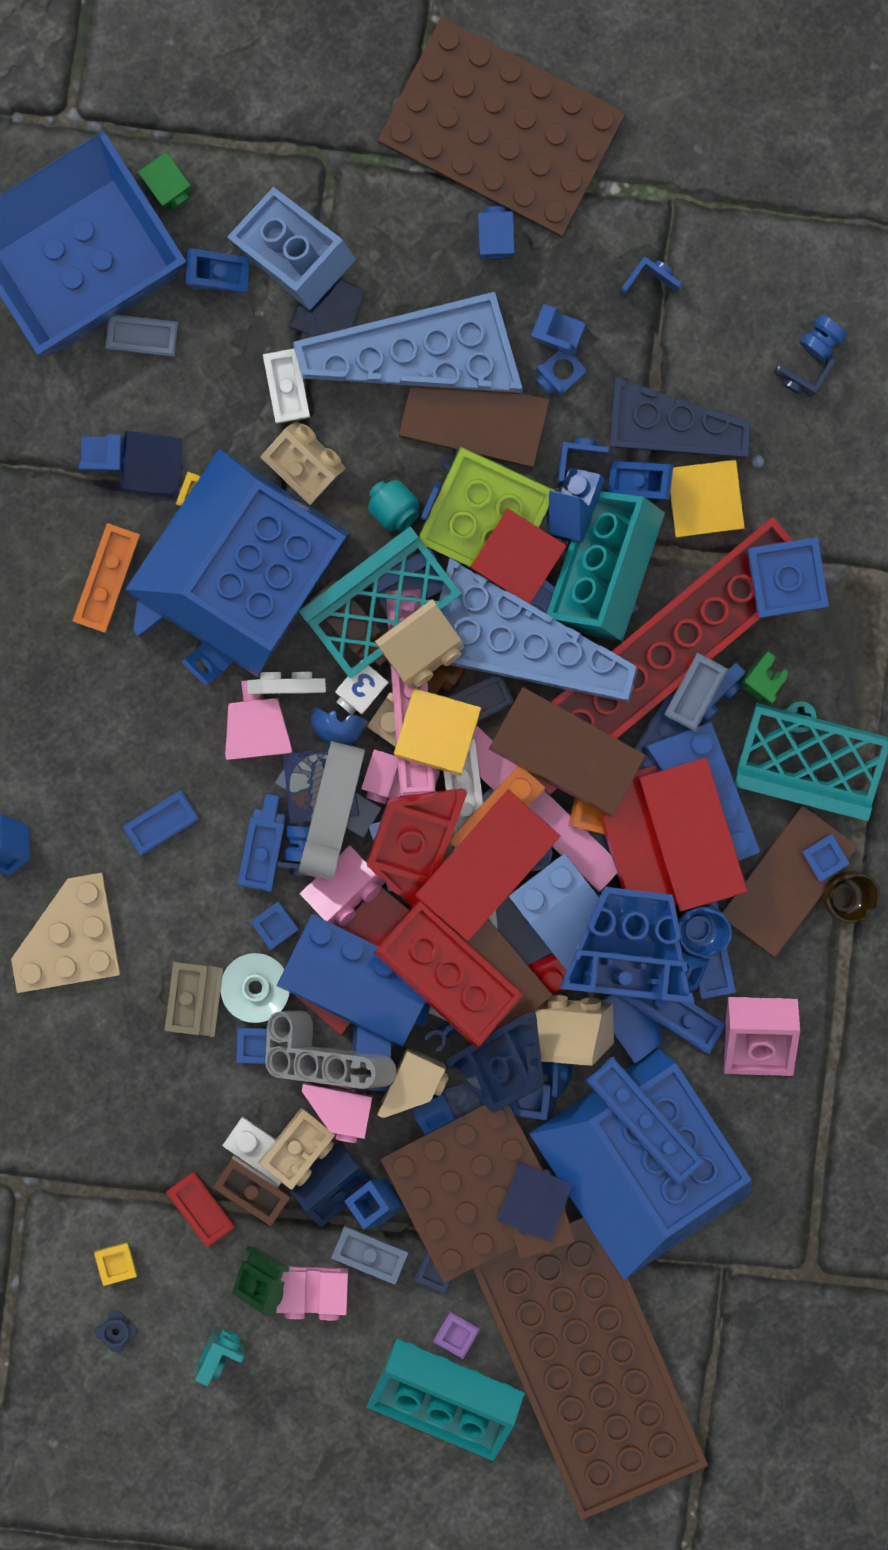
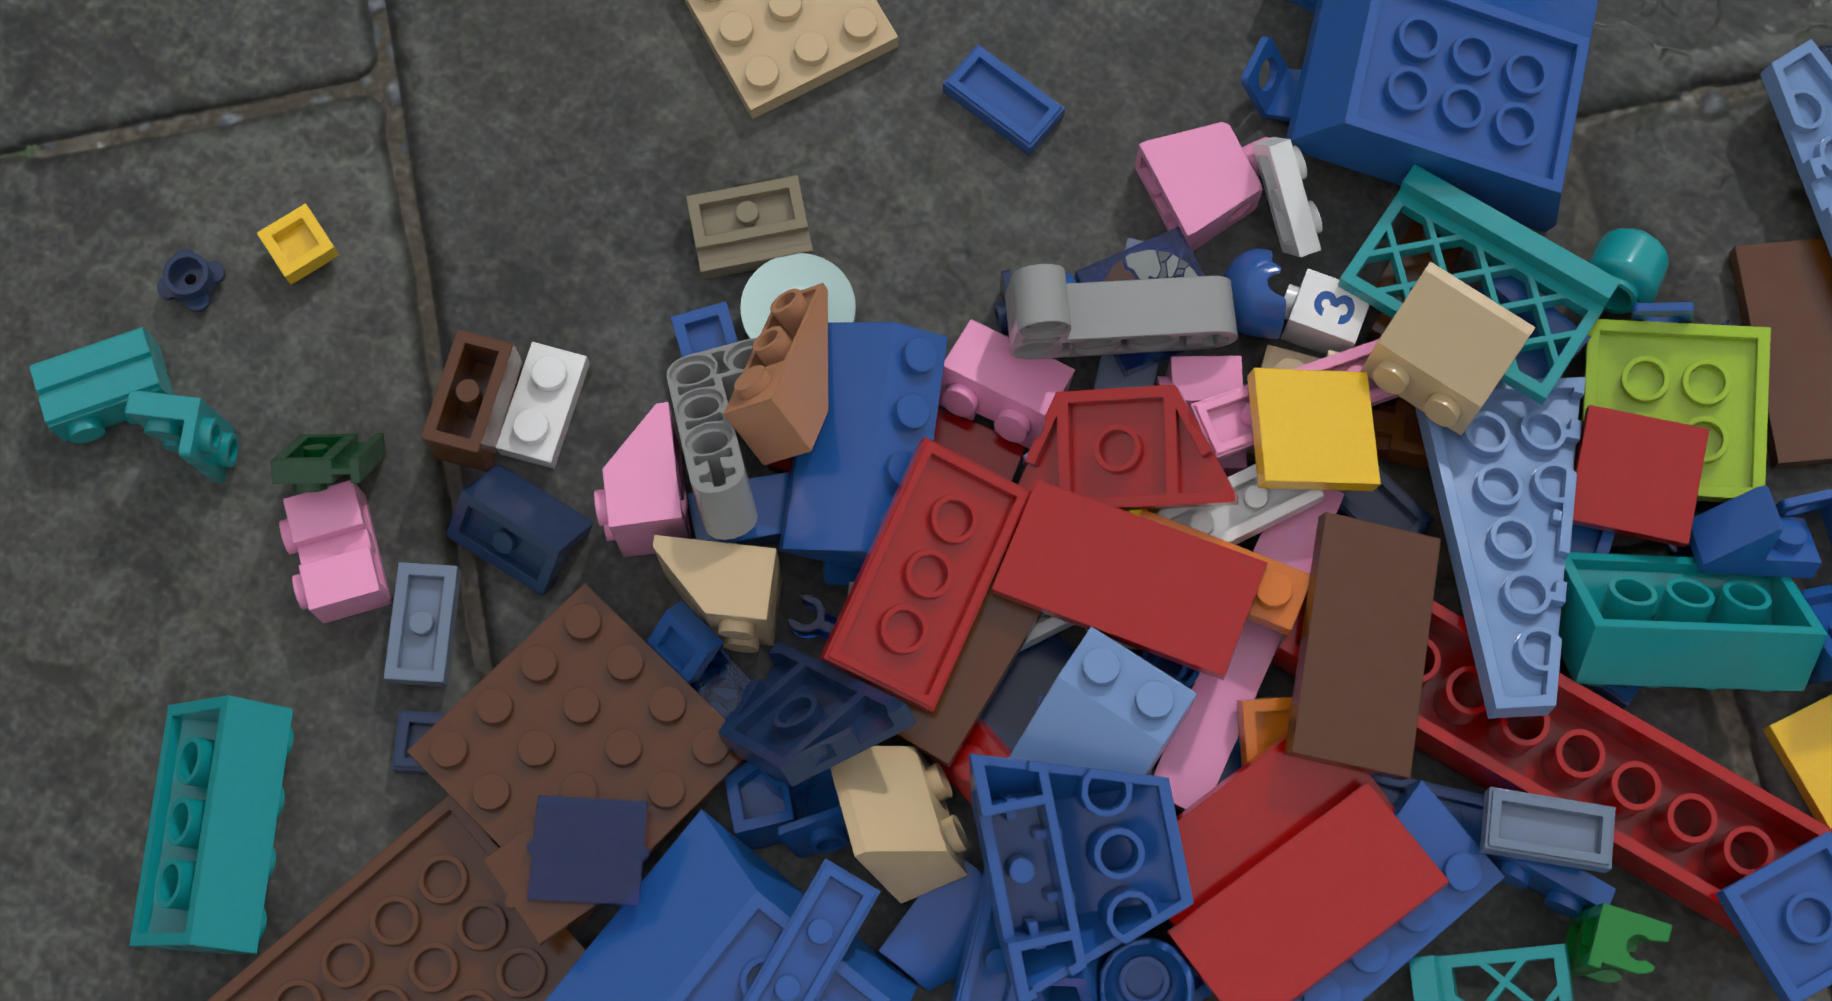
camera: 70 degrees right, 15 degrees down
red tile [166,1170,235,1248] -> none
blue hinge [237,793,285,892] -> none
blue plate [250,901,299,950] -> none
tan bracket [258,1108,335,1190] -> none
tan bracket [260,421,346,505] -> none
white plate [263,349,310,424] -> none
blue brick [345,1178,404,1229] -> none
medium lavender tile [433,1310,480,1359] -> none
none -> teal brick [29,327,175,443]
none -> nougat slope [723,283,828,465]

